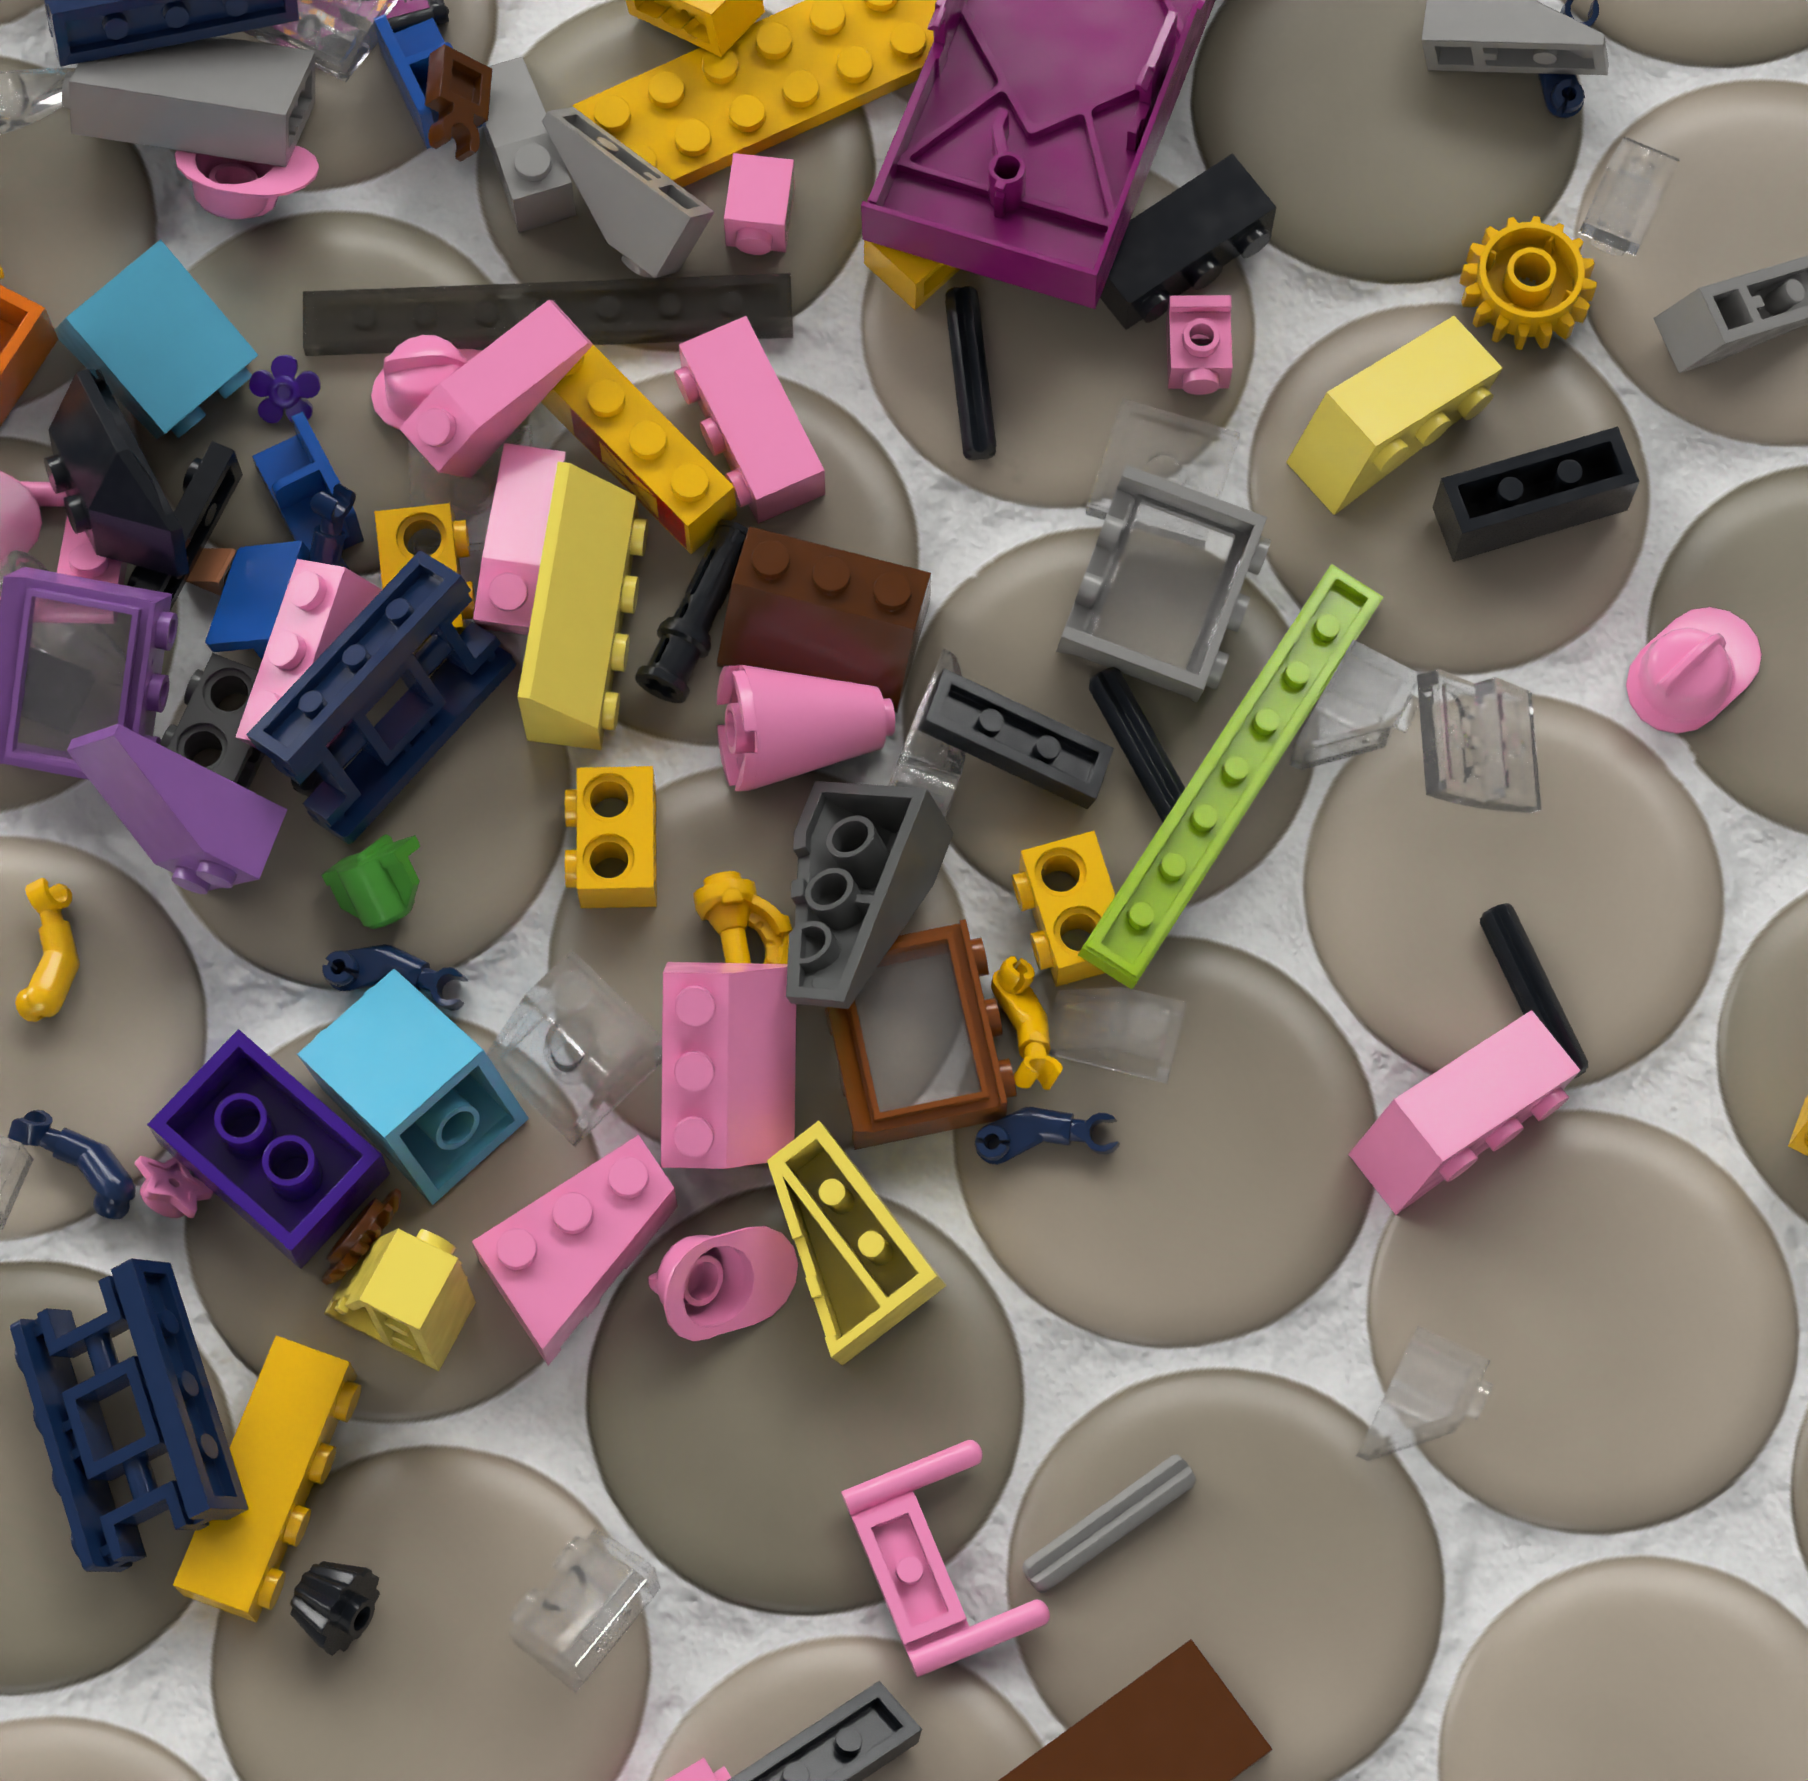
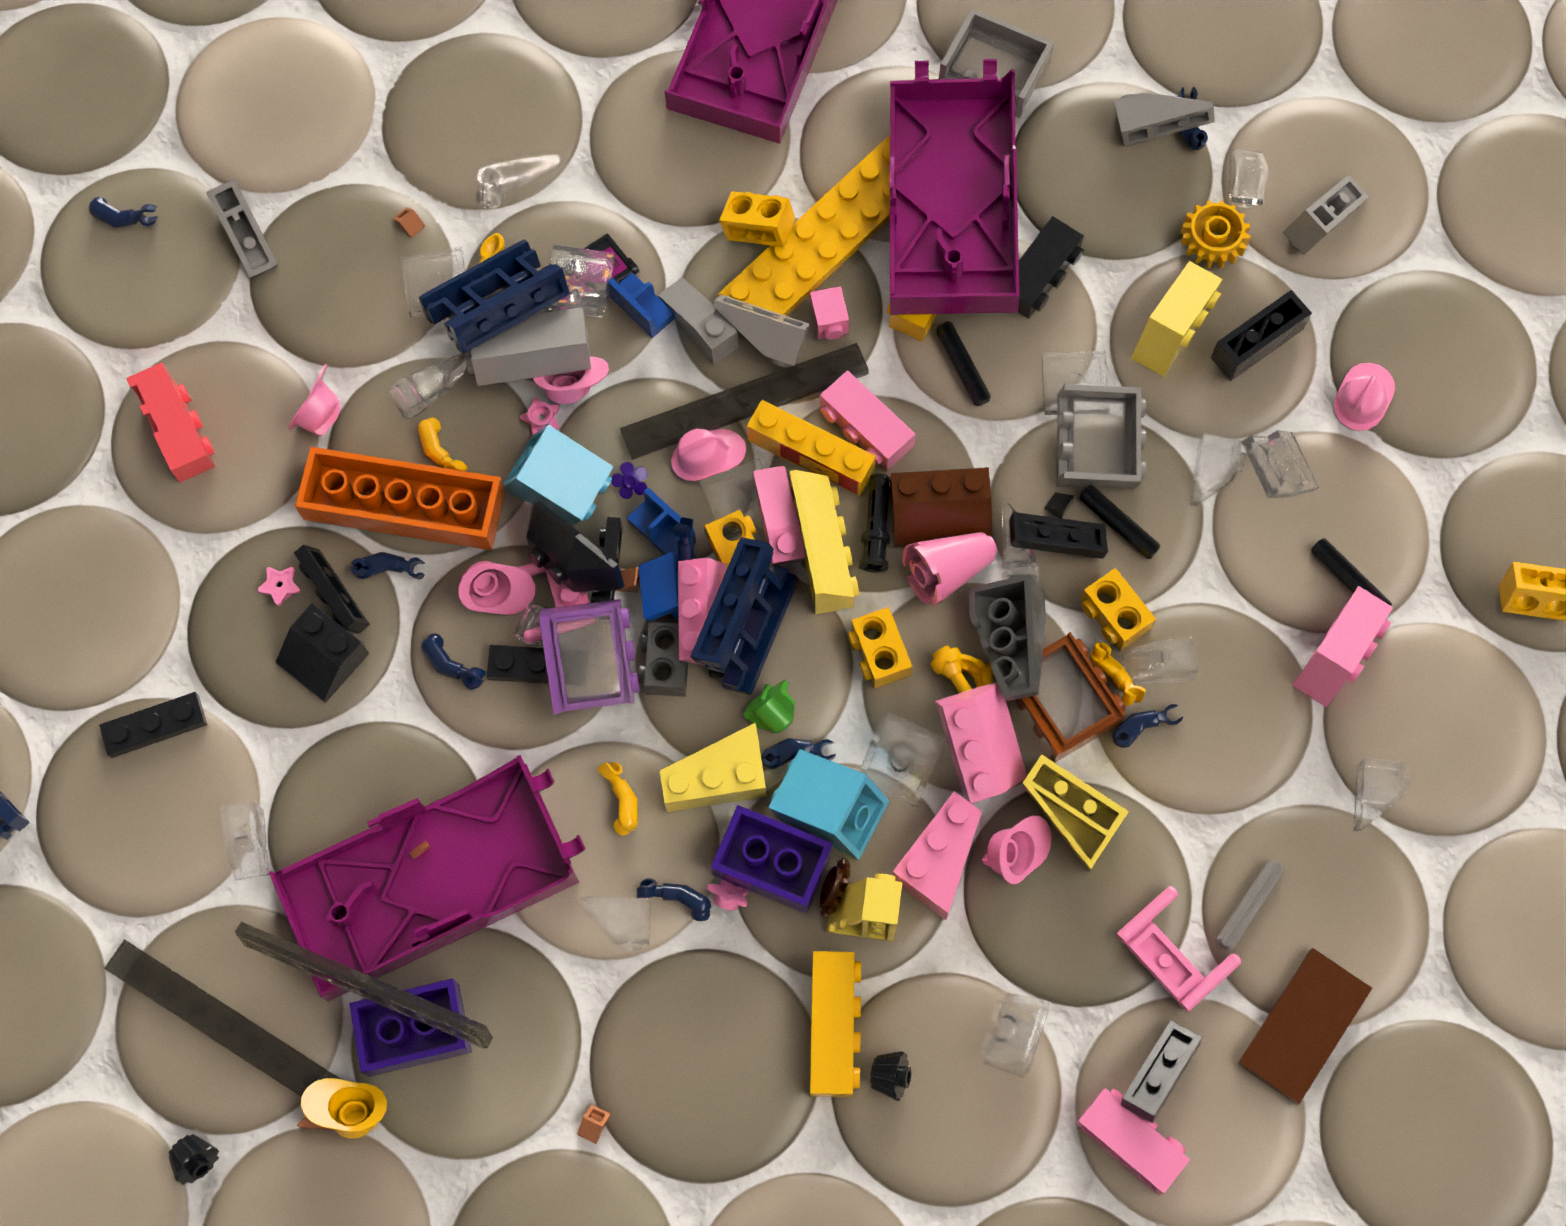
camera: 15 degrees left, 0 degrees up
dark blue fence [10,1258,249,1572] -> none
medium lavender slope [67,724,288,894] -> none
bright pink slope [399,300,593,478] -> none
reddish brown plate [425,44,492,161] -> none
lime tile [1078,564,1384,990] -> none
bright pink brick [1166,295,1233,395] -> none
none -> bright pink plate [520,398,559,435]
none -> light yellow wedge [660,722,767,812]
none -> black piece [1044,492,1075,519]

